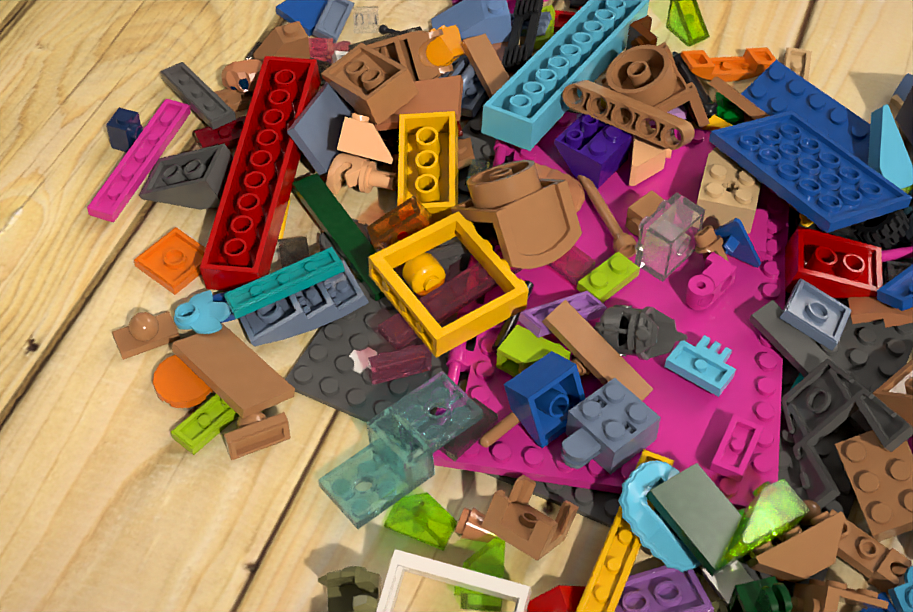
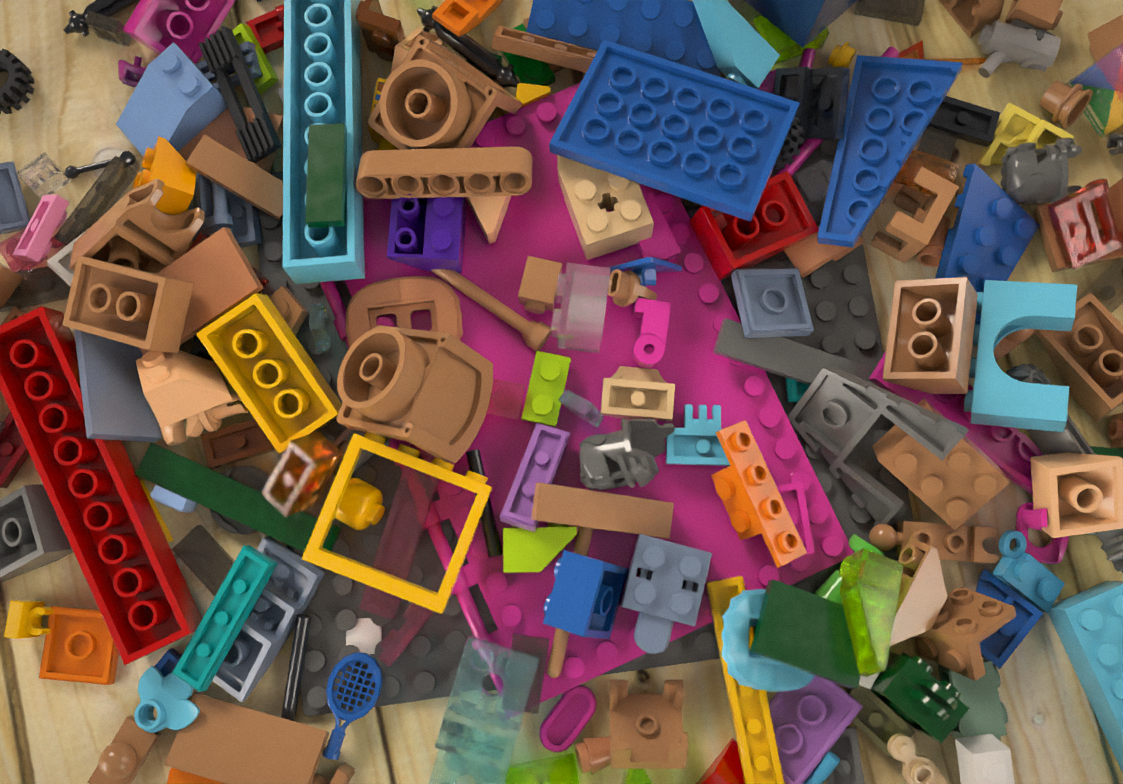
camera: 35 degrees left, 30 degrees up
none -> yellow tile [4,600,54,639]
none -> bright pink plate [12,195,69,262]
none -> light blue tile [150,485,198,513]
none -> reddish brown plate [201,419,276,469]
none -> black bar [281,614,312,722]
none -> dark green tile [305,123,347,228]
none -> blue piece [322,652,383,760]
none -> dark pink tile [539,685,597,752]
none -> clear light blue tile [559,390,604,428]
none -> tan slope [600,366,675,421]
none -> orange bracket [711,420,807,567]

